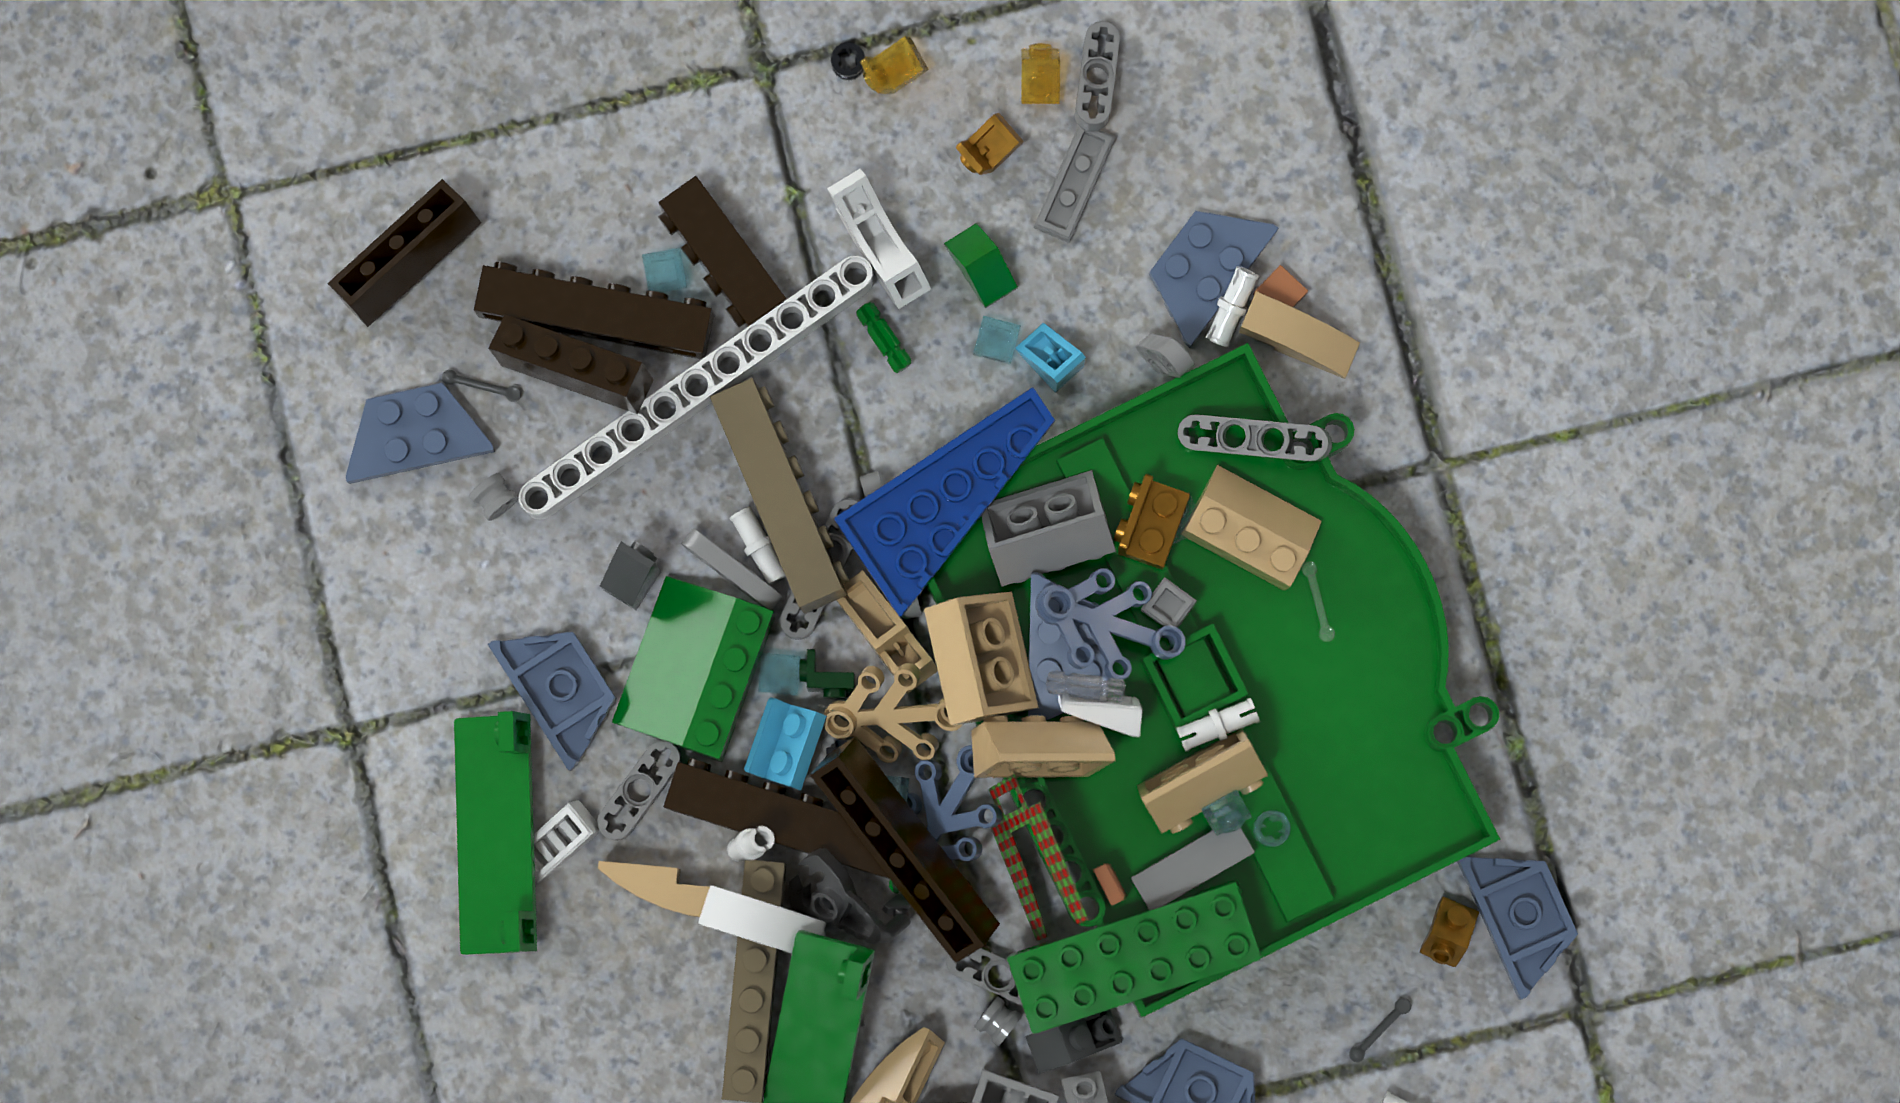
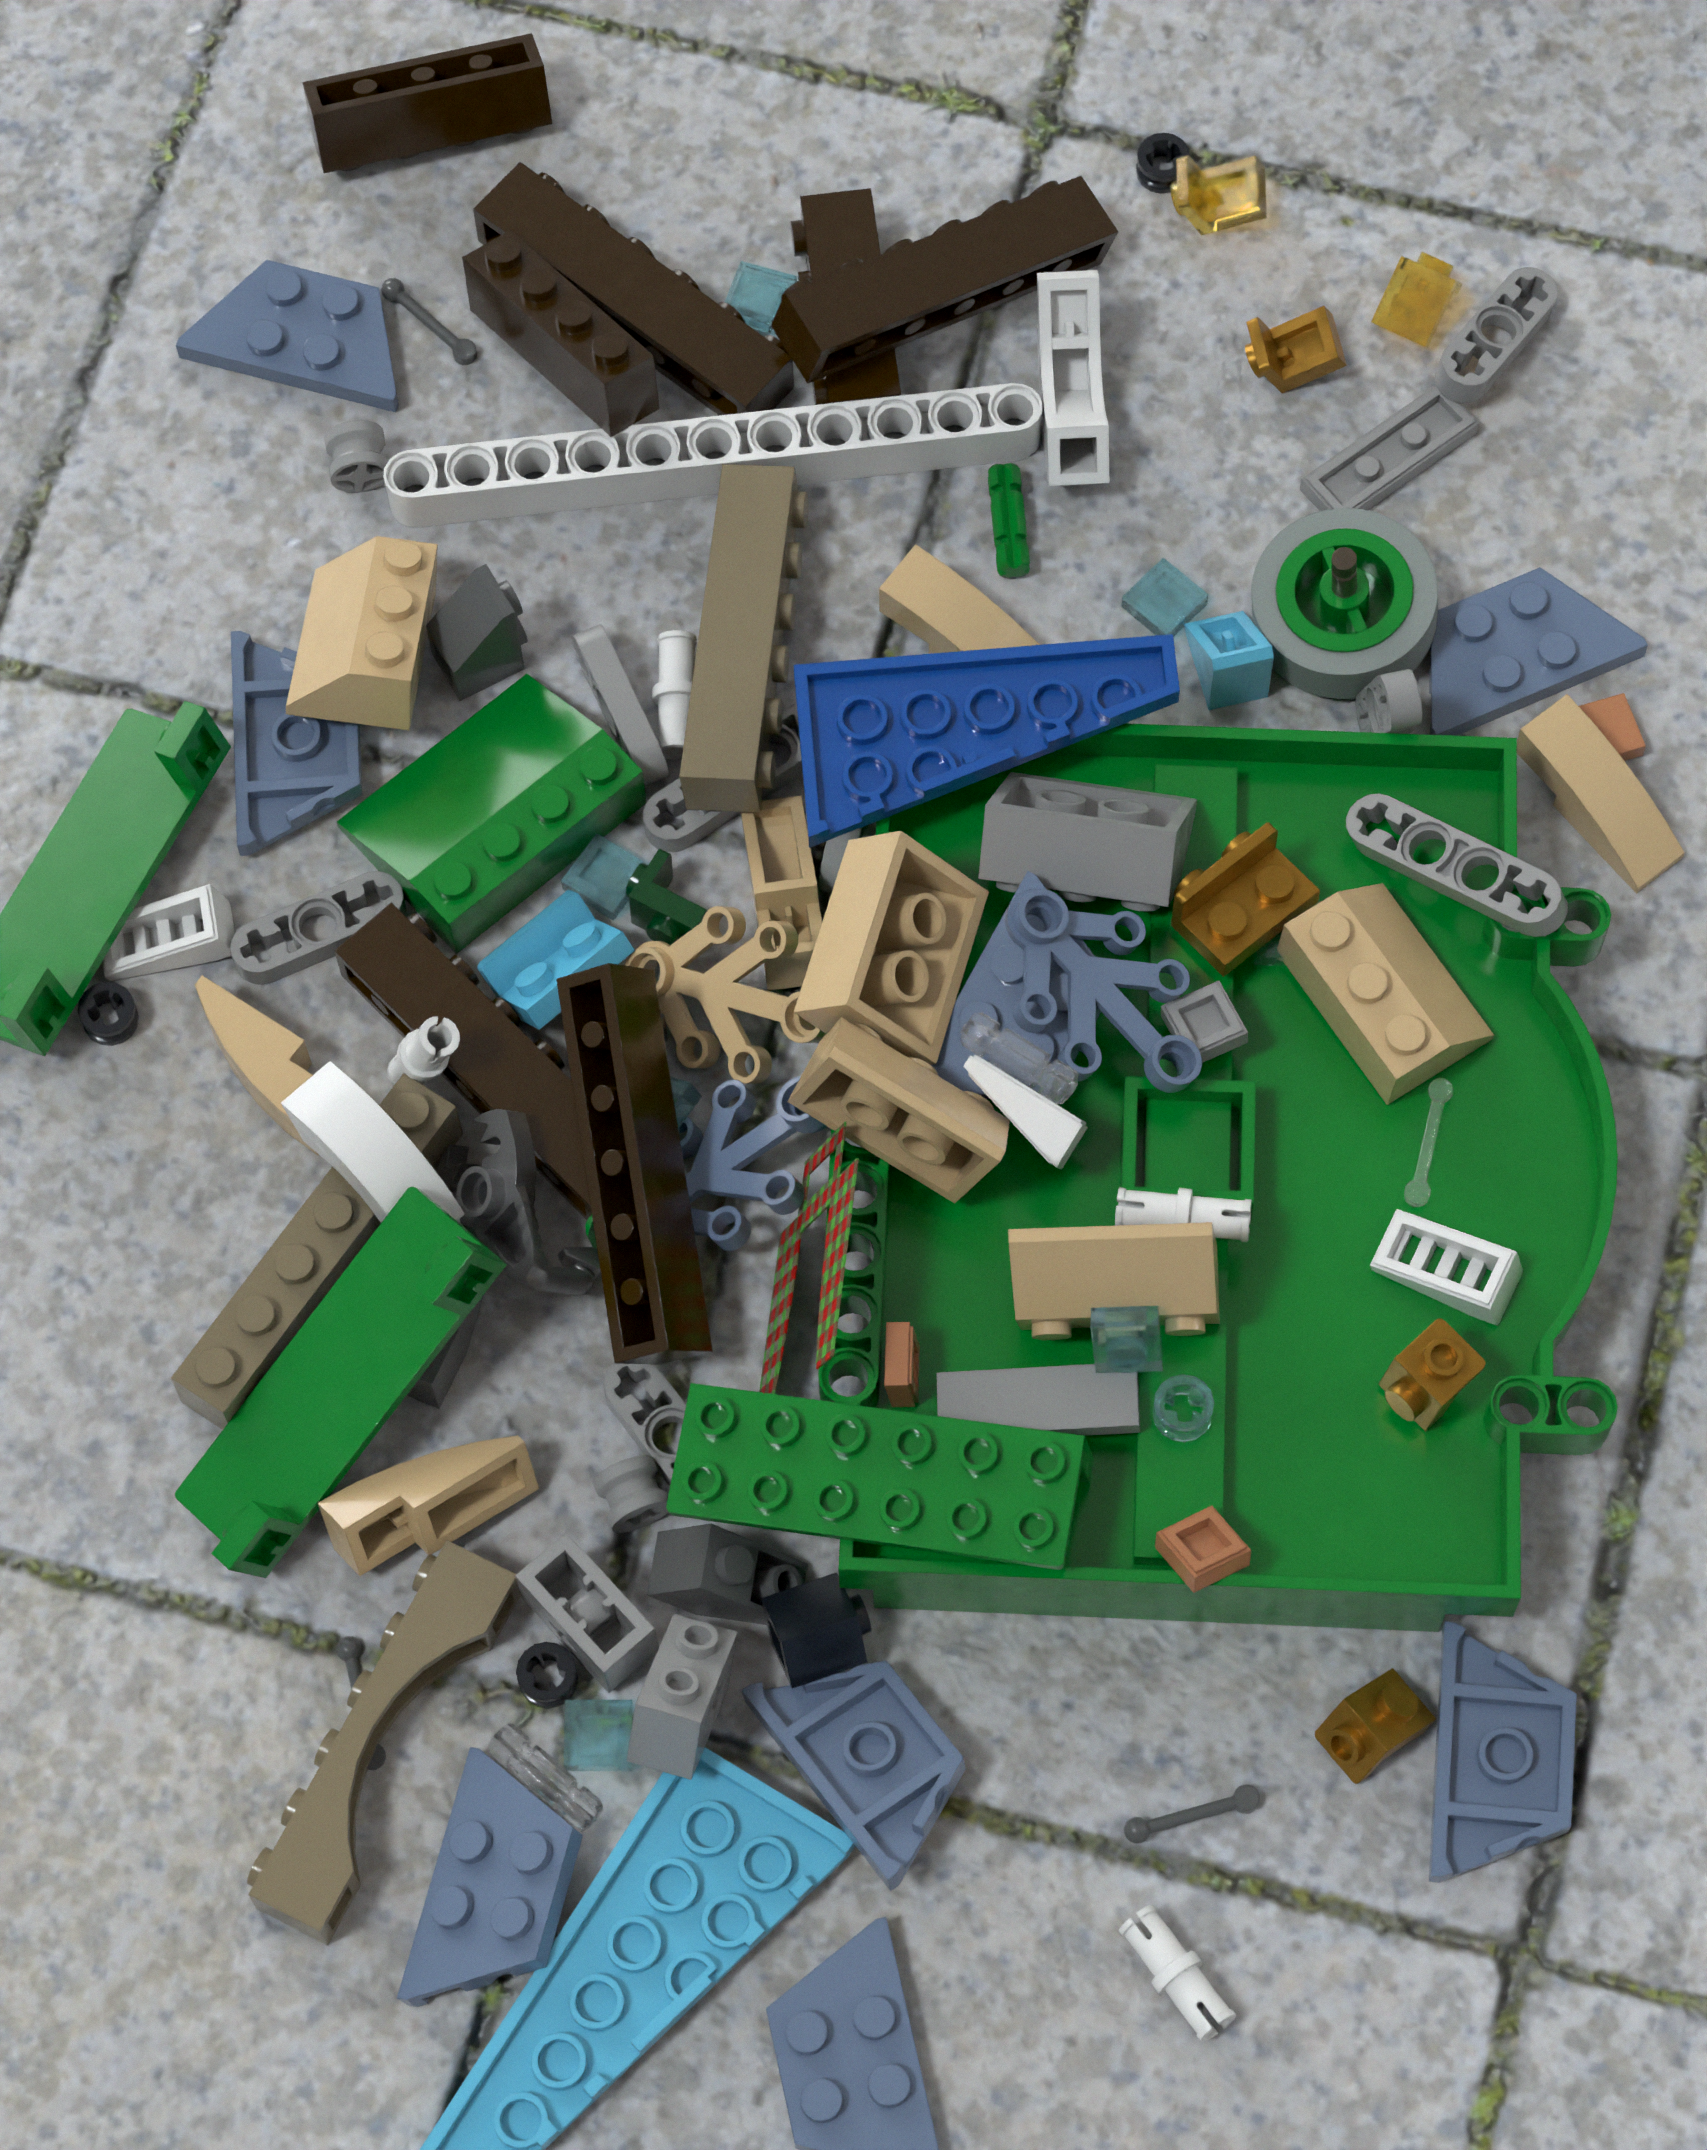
camera: 30 degrees right, 15 degrees down
green slope [944,223,1018,308] -> none
white pin [1206,266,1259,347] -> none
none -> black bush [77,982,139,1046]
none -> tan slope [286,536,438,731]
none -> black brick [761,1572,872,1689]
none -> dark brown brick [771,176,1118,384]
none -> tan slope [879,544,1040,654]
none -> nougat tile [1155,1506,1251,1593]
none -> wheel [1251,508,1438,699]
none -> white slope [1370,1209,1523,1326]
none -> pearl gold bracket [1378,1319,1486,1432]

